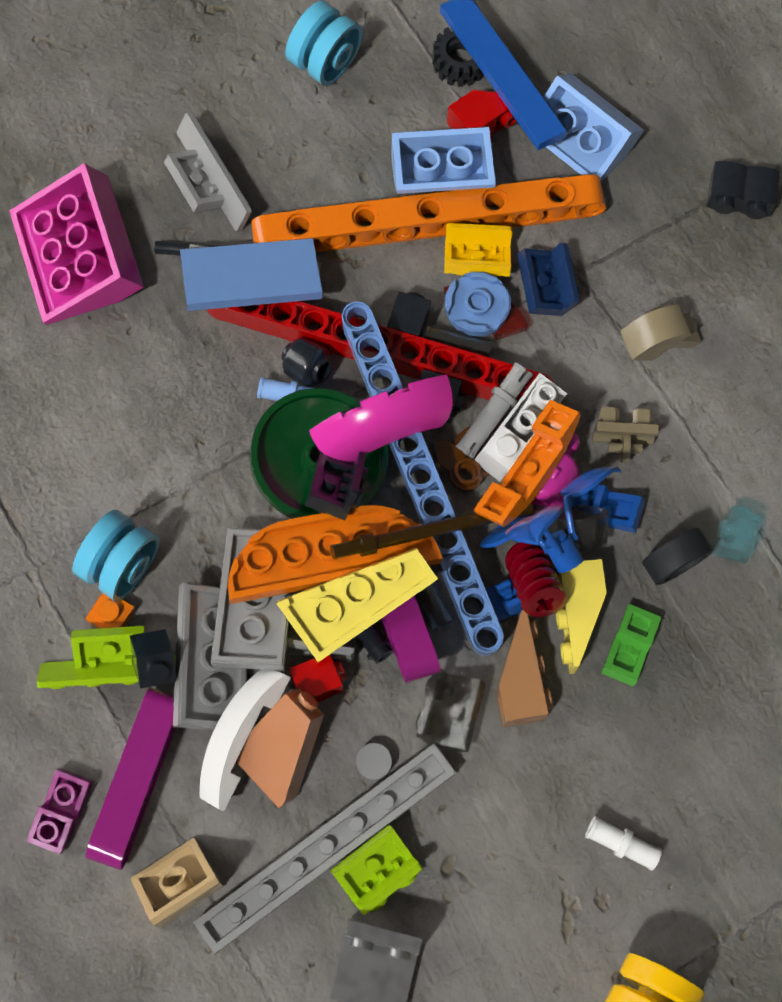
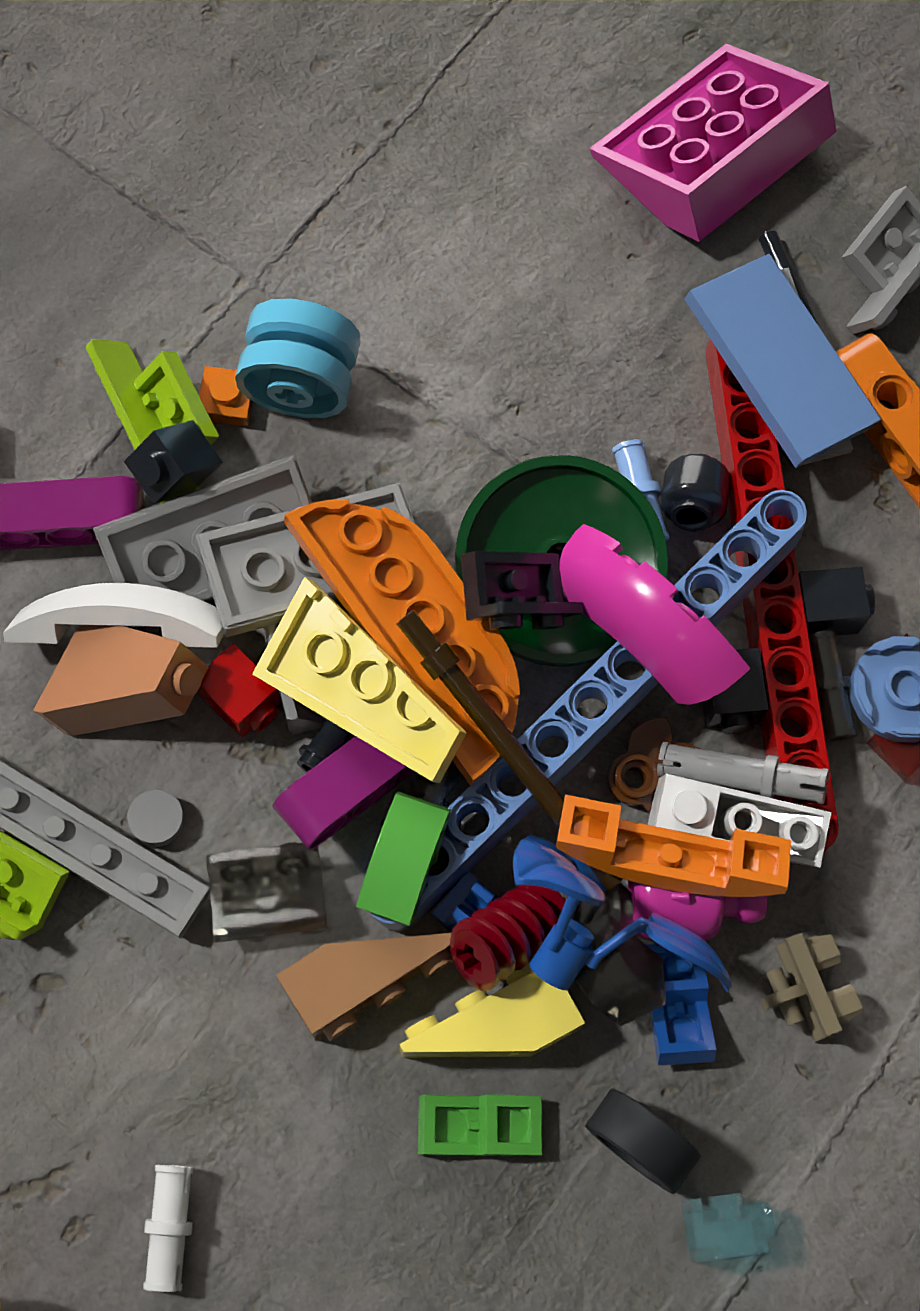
camera: 65 degrees right, 0 degrees up
none -> bright green slope [356,792,451,926]

